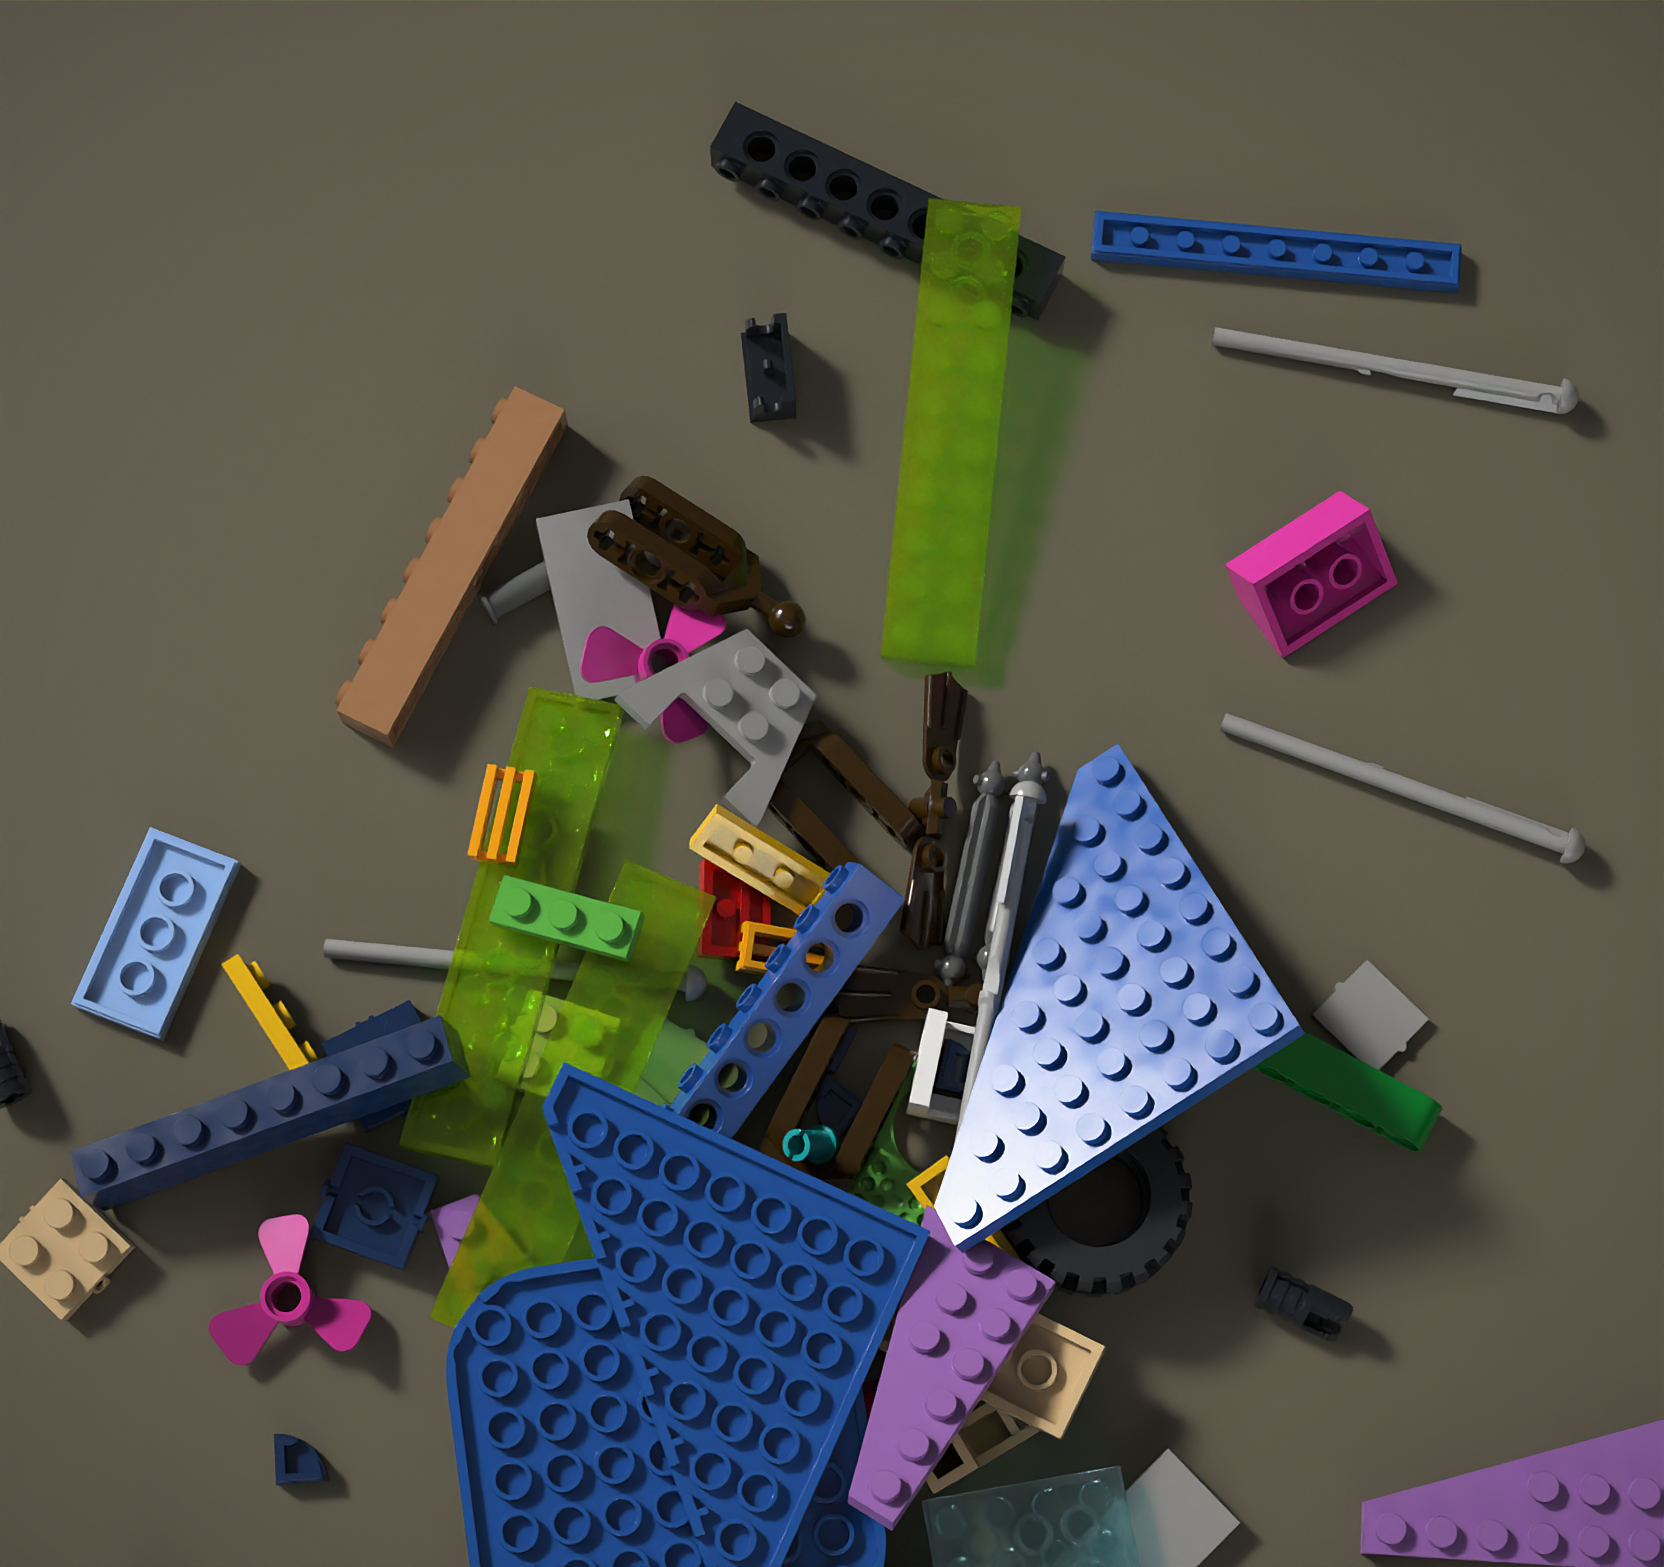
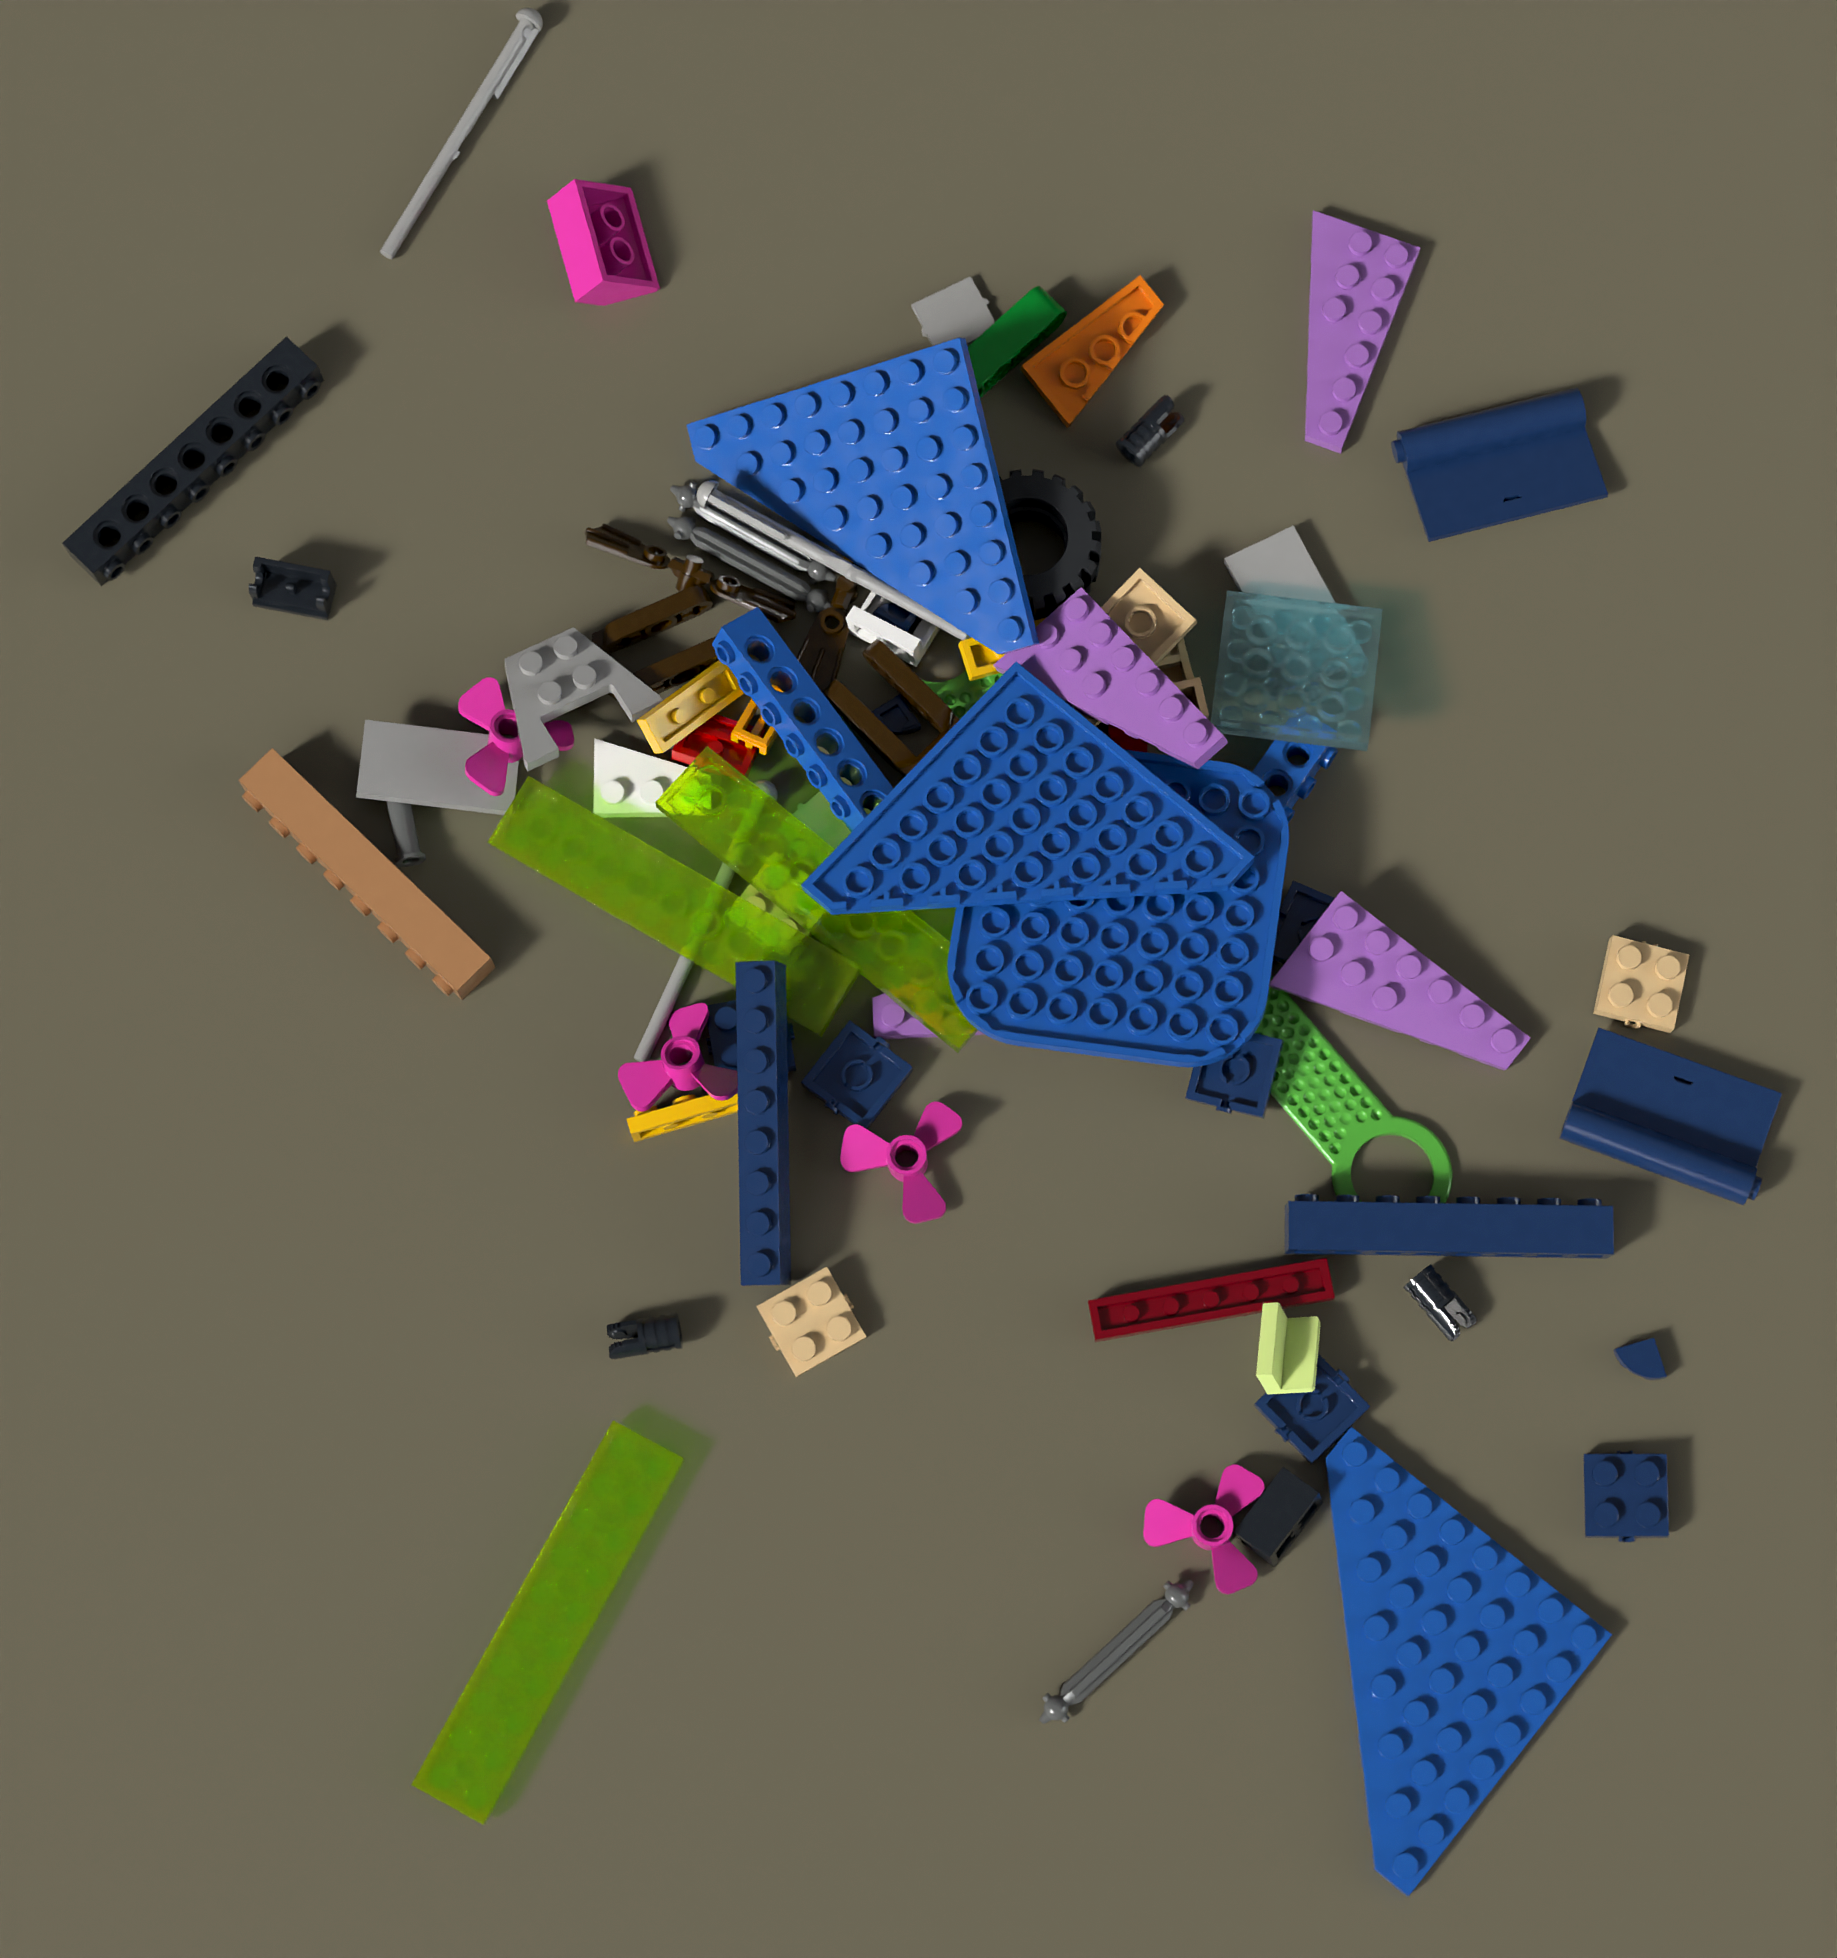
camera: 65 degrees left, 0 degrees up
light blue tile [71,827,241,1041] -> none
dark blue tile [274,1434,329,1486] -> none
light orange tile [467,764,537,867] -> none
bright green plate [489,875,645,963] -> none
dark brown piece [587,476,806,638] -> none
teal pin [783,1125,840,1164] -> none
clear neon green plate [880,198,1022,668] -> none
blue tile [1091,211,1462,293] -> none
light grey bar [1220,713,1585,864] -> none
none -> white wing [593,738,712,818]
none -> dark pink piece [618,1003,738,1112]
none -> orange wing [1020,275,1164,429]

